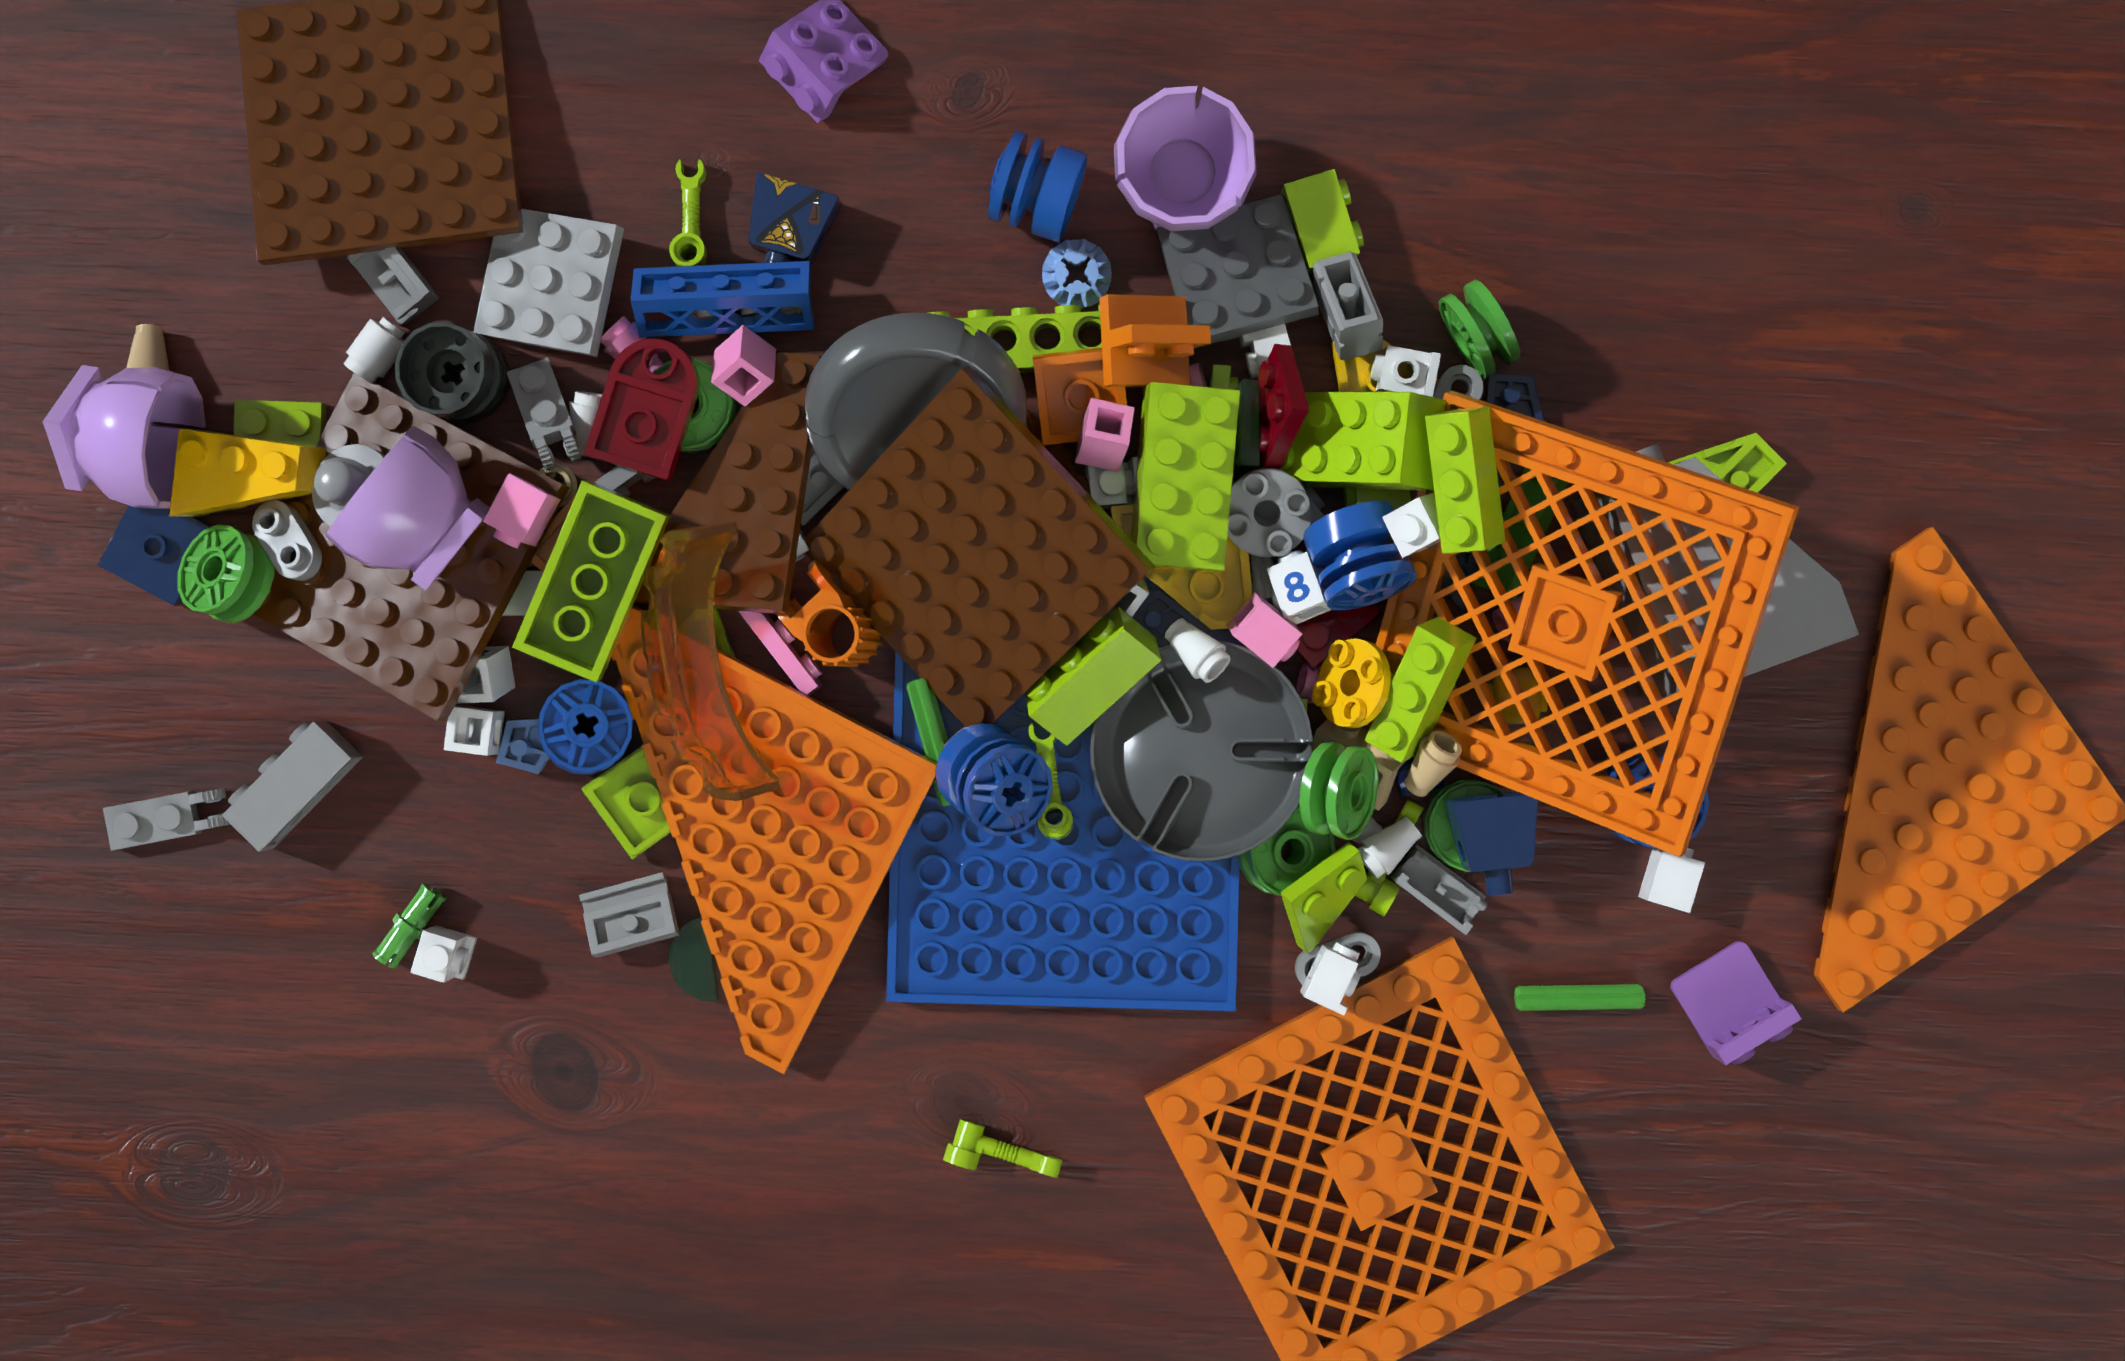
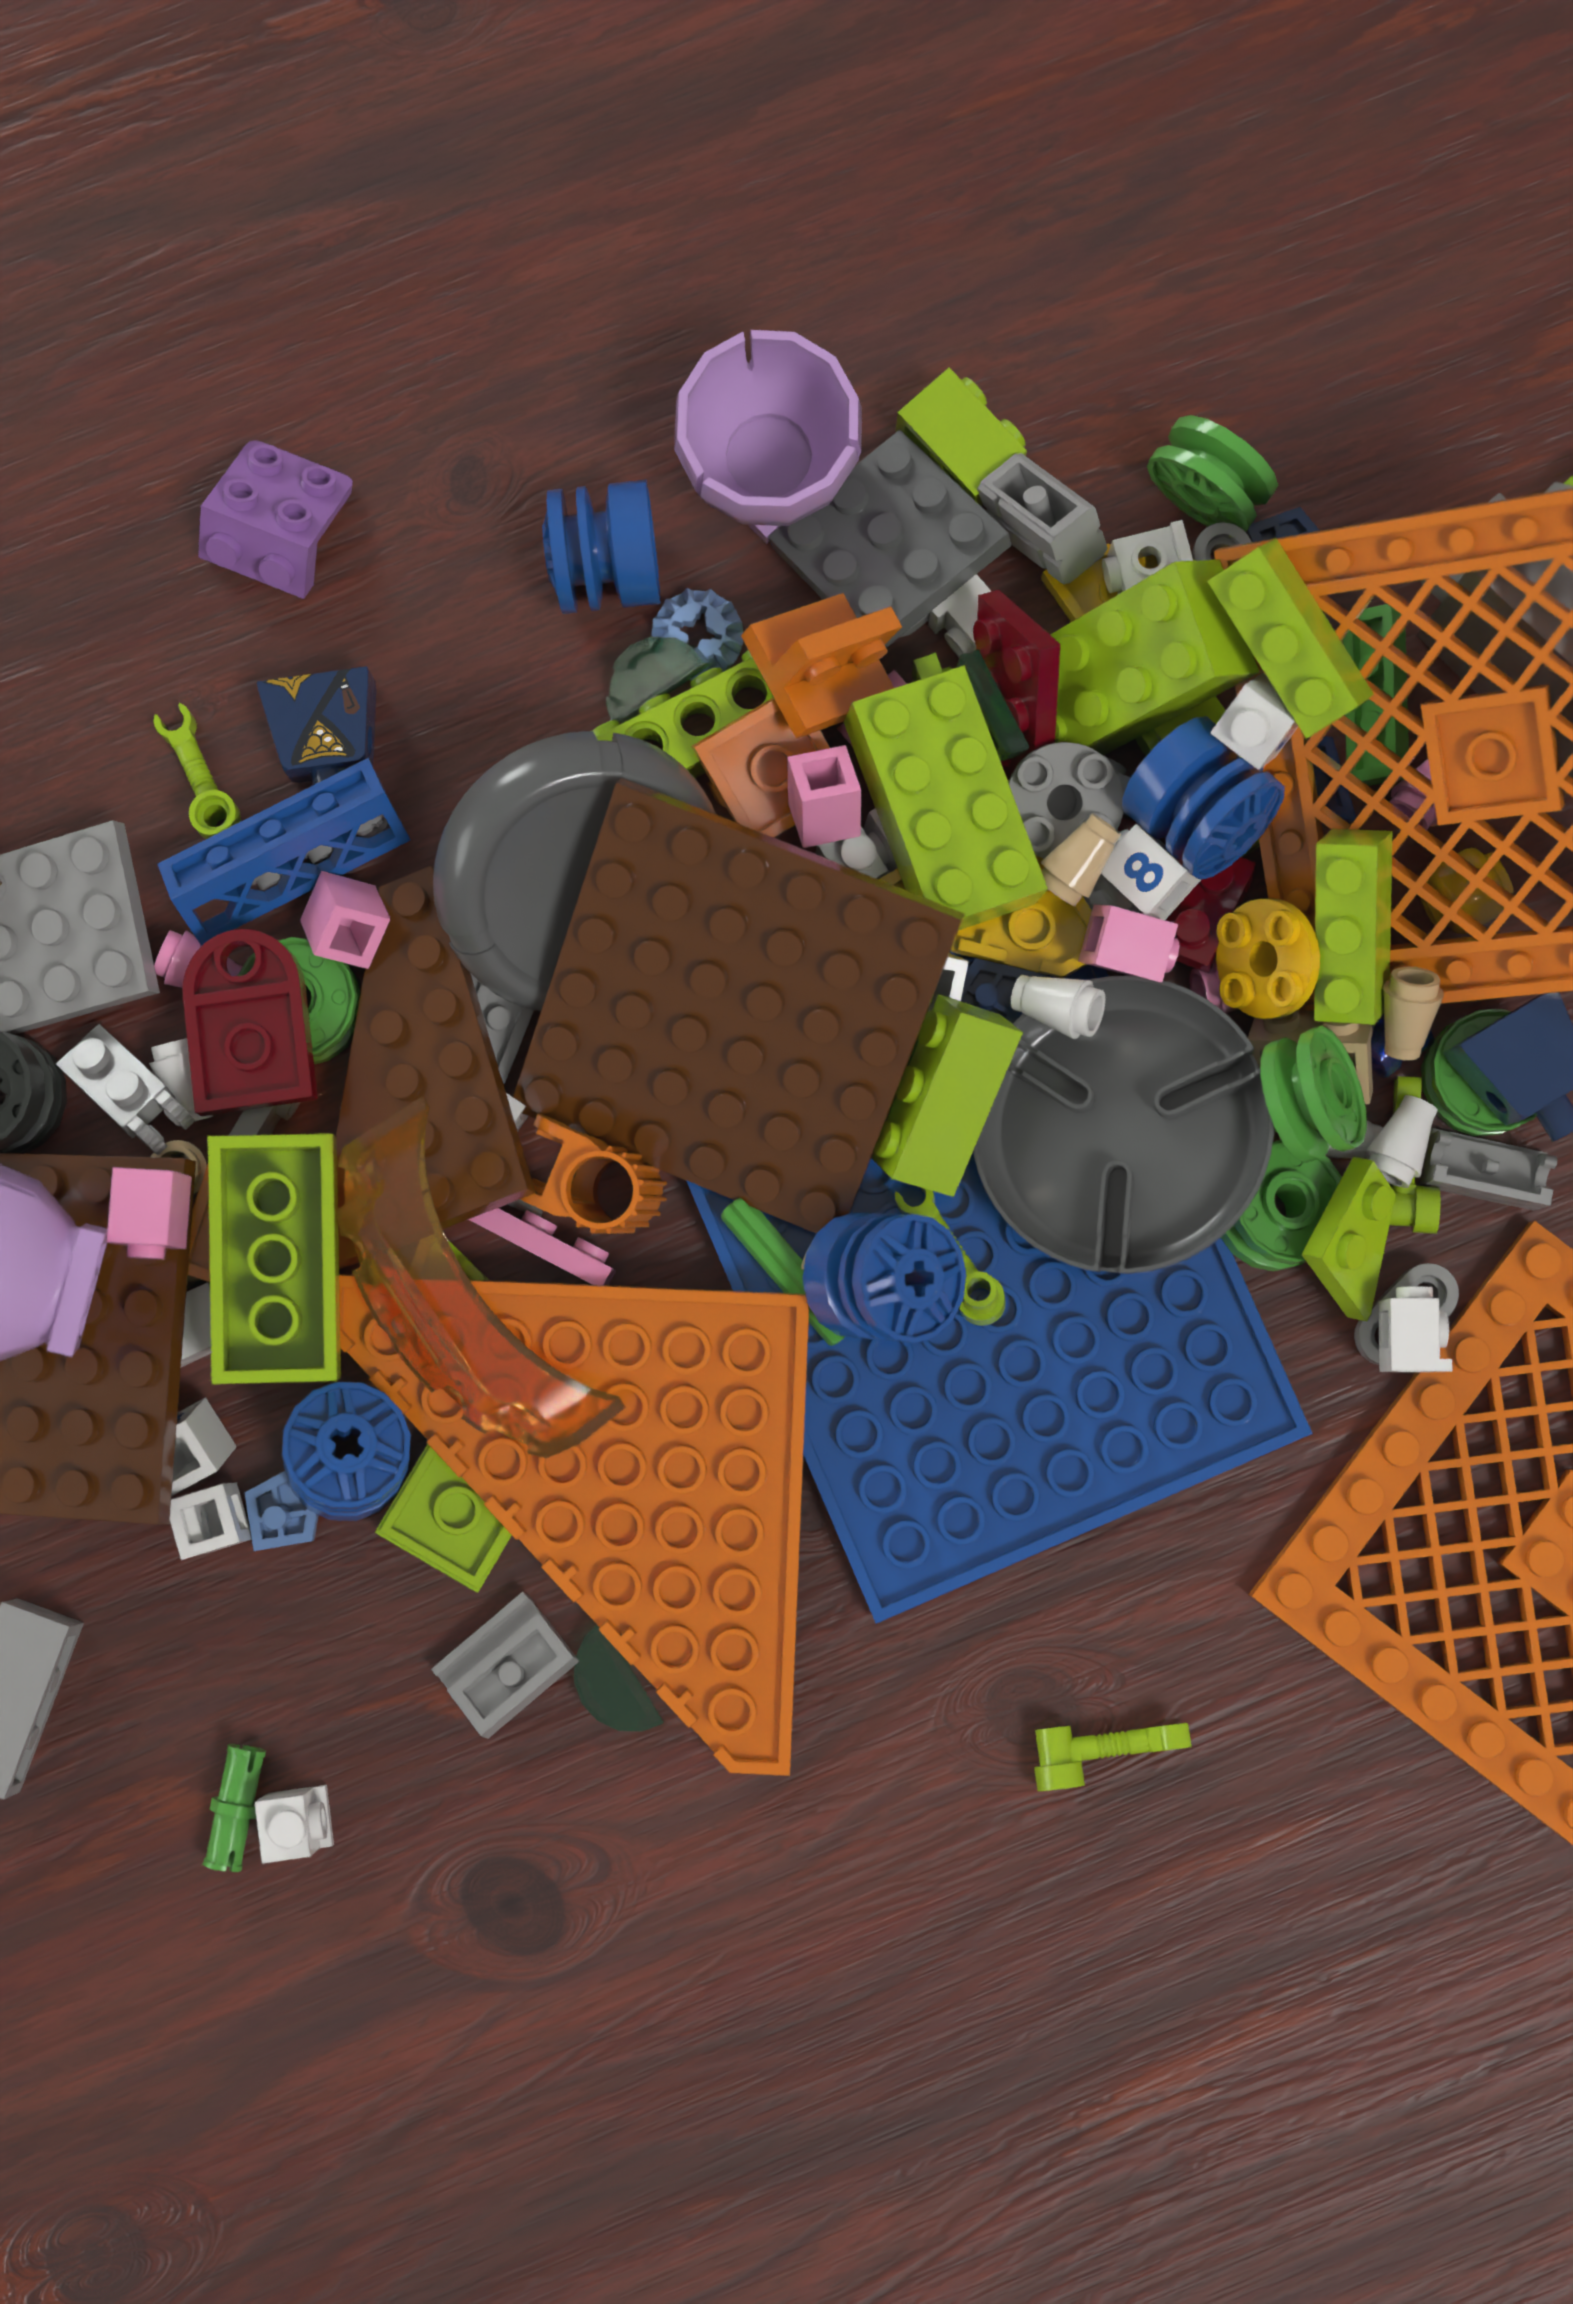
camera: 25 degrees left, 5 degrees down
none -> clear green tile [606,637,712,724]
none -> tan cone [1041,813,1121,906]

